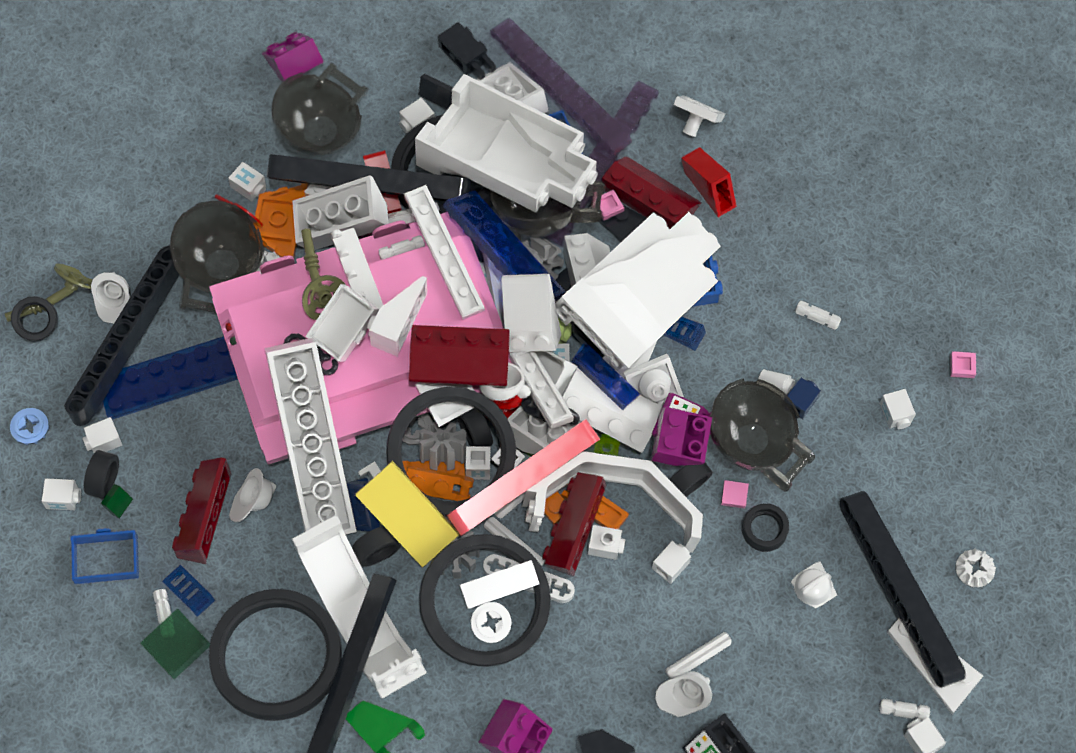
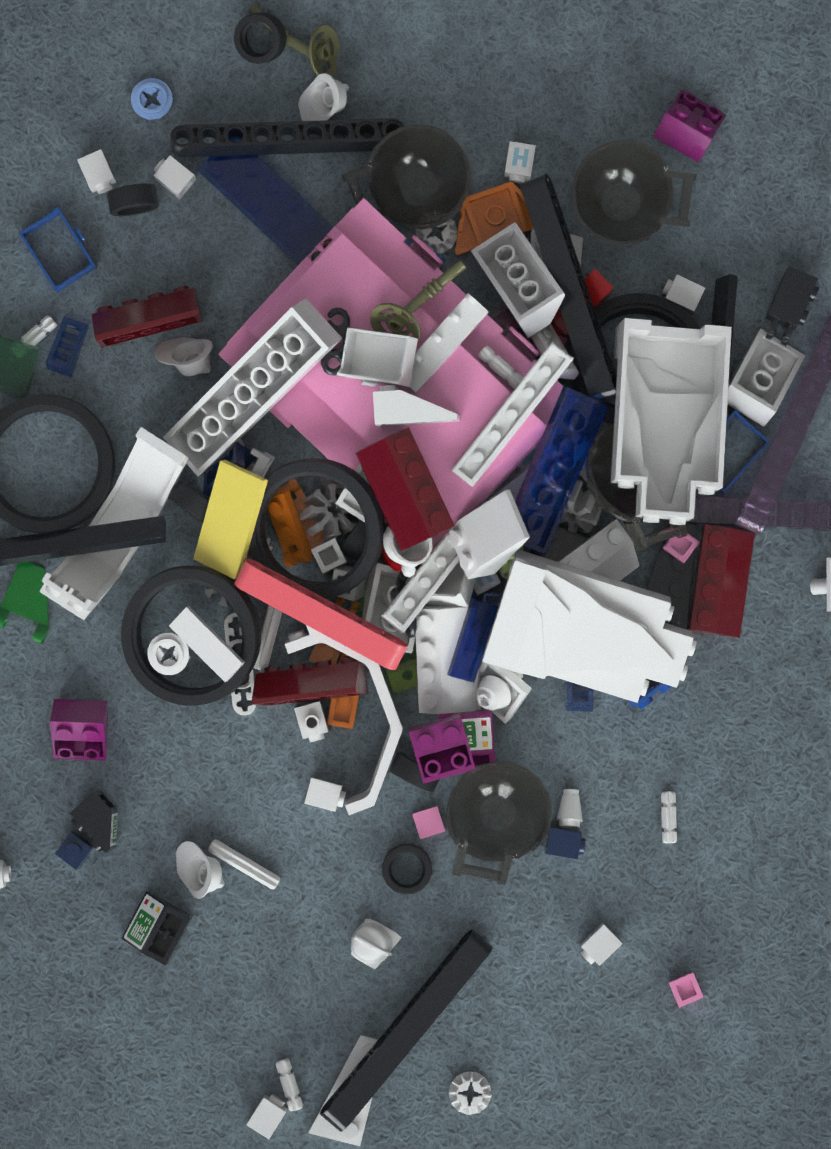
camera: 70 degrees right, 20 degrees up
dark green tile [100,484,133,519] -> none
red piece [215,194,264,228] -> none
red slope [681,147,737,217] -> none

